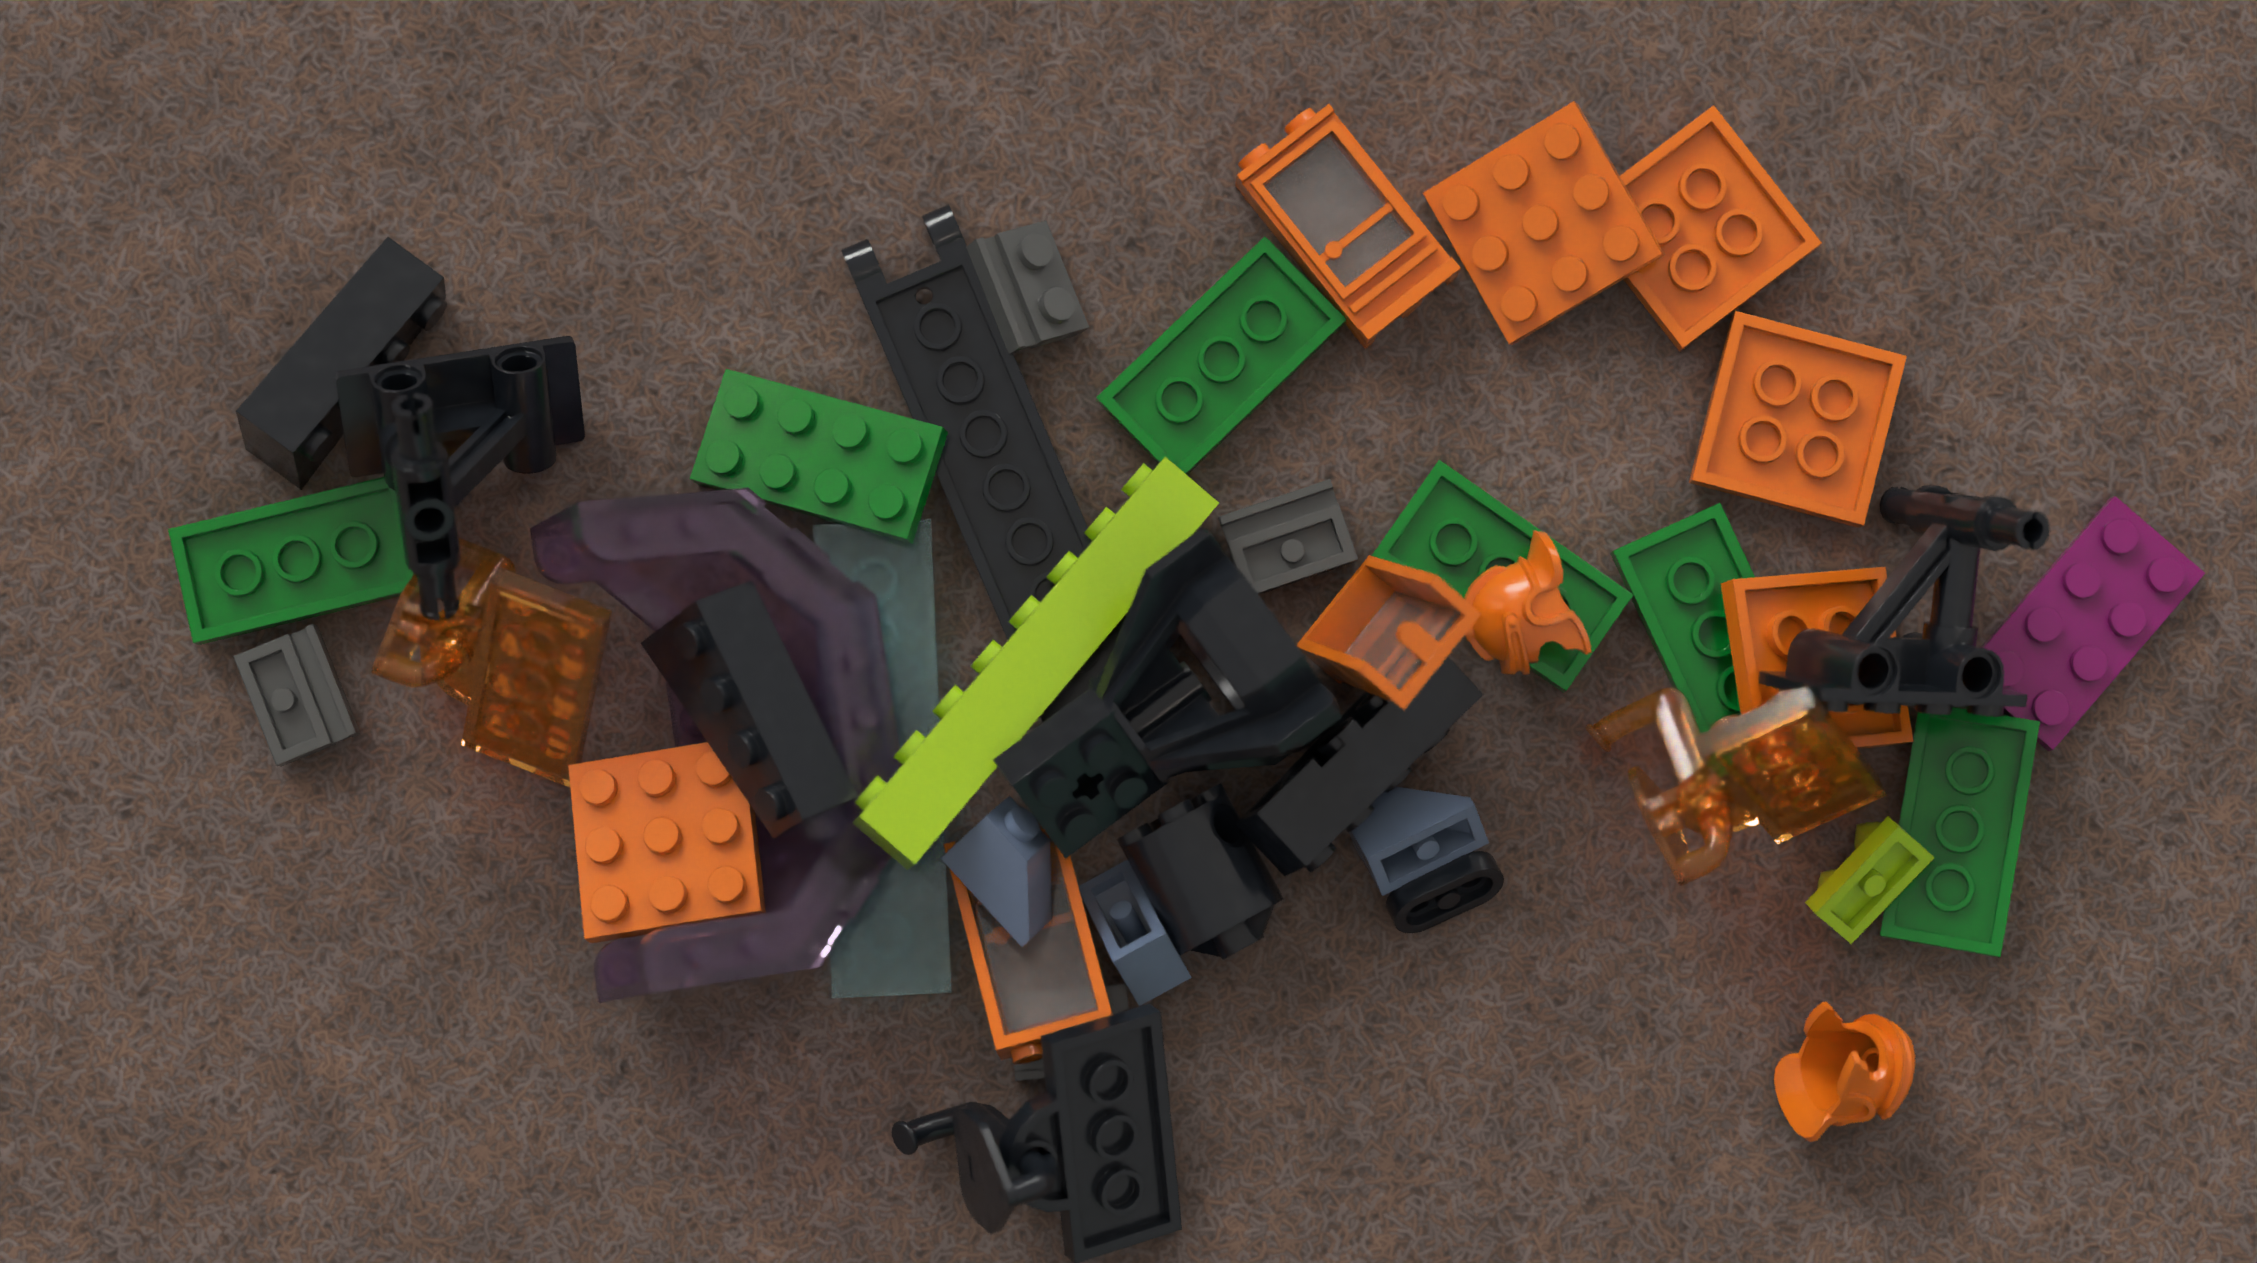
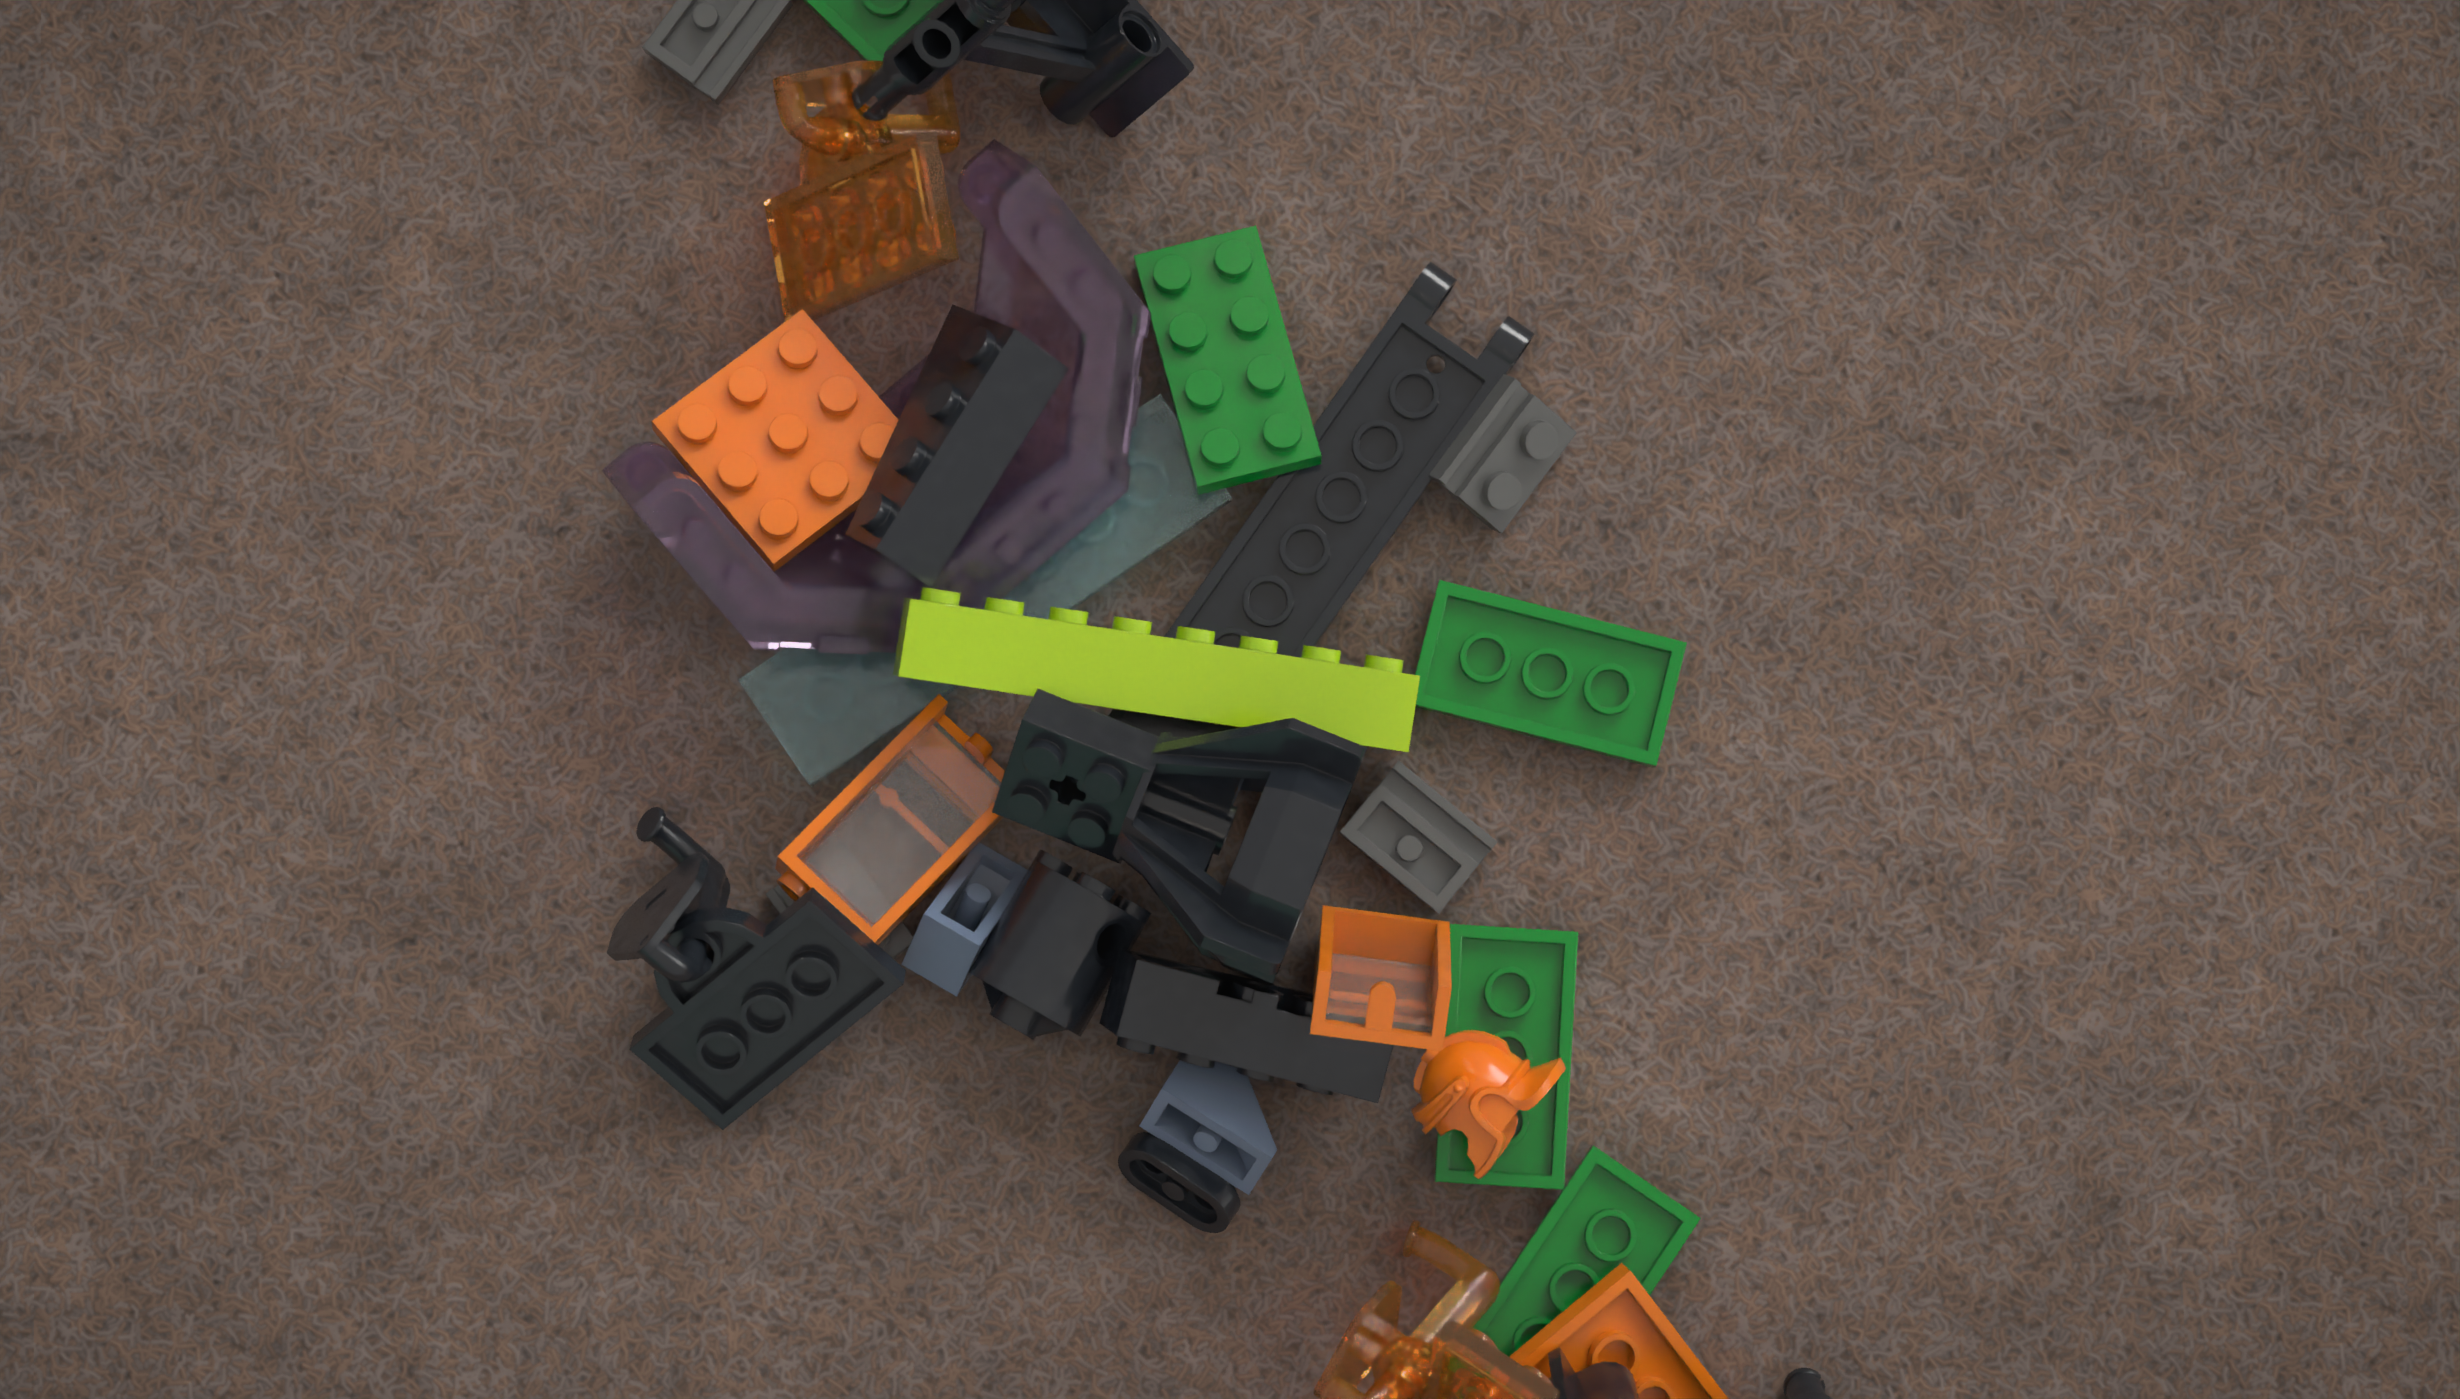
camera: 55 degrees right, 0 degrees up
sand blue slope [941,795,1052,947] -> none
orange door [1235,104,1461,349] -> none
orange plate [1423,101,1665,345] -> none
orange plate [1620,105,1822,352] -> none
orange plate [1689,311,1907,528] -> none

